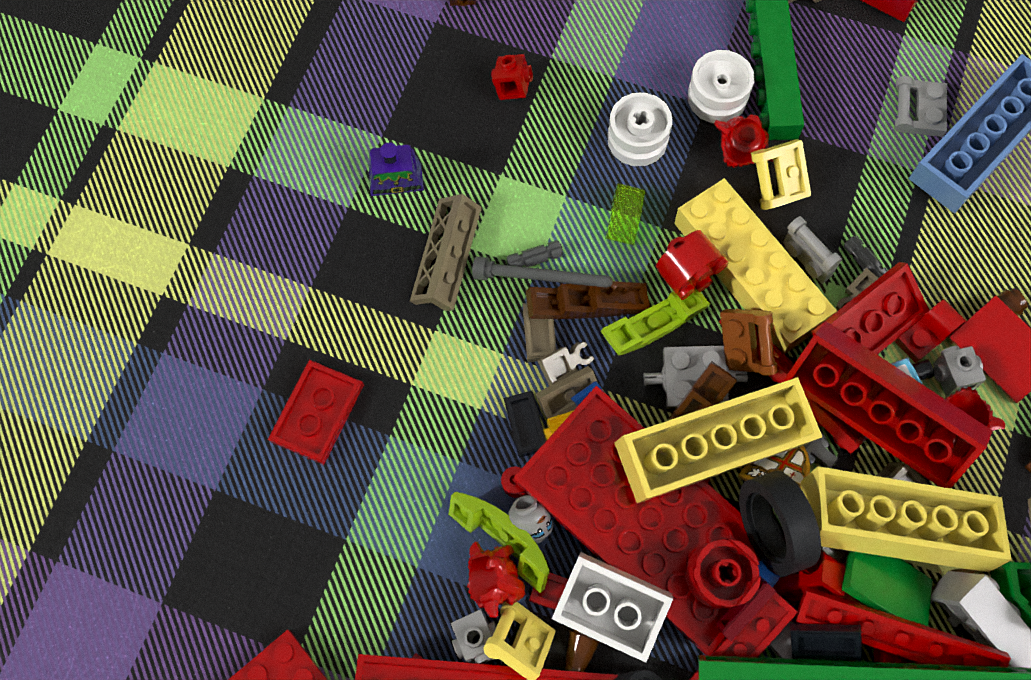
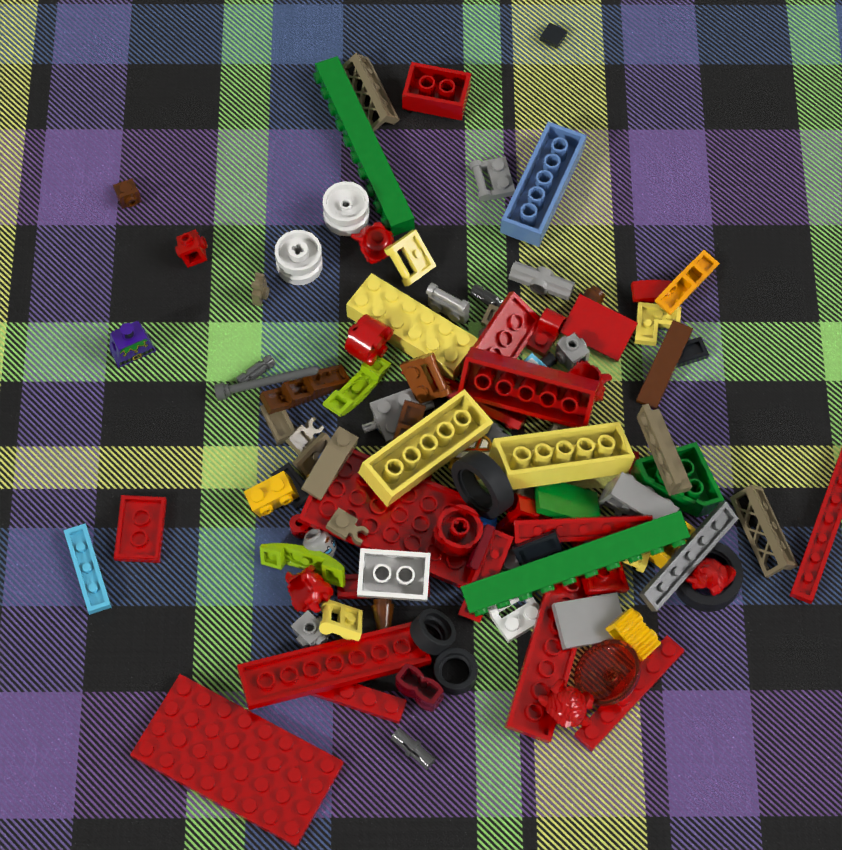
camera: 25 degrees left, 5 degrees down
dark tan fence [410,194,482,311] -> none
clear neon green slope [605,183,645,246] -> none
none -> medium azure plate [64,523,112,615]
none -> yellow brick [244,471,300,517]
none -> dark tan plate [251,272,270,307]
none -> dark tan slope [301,426,359,501]
none -> dark tan plate [326,507,369,546]
none -> light grey piece [508,261,575,301]

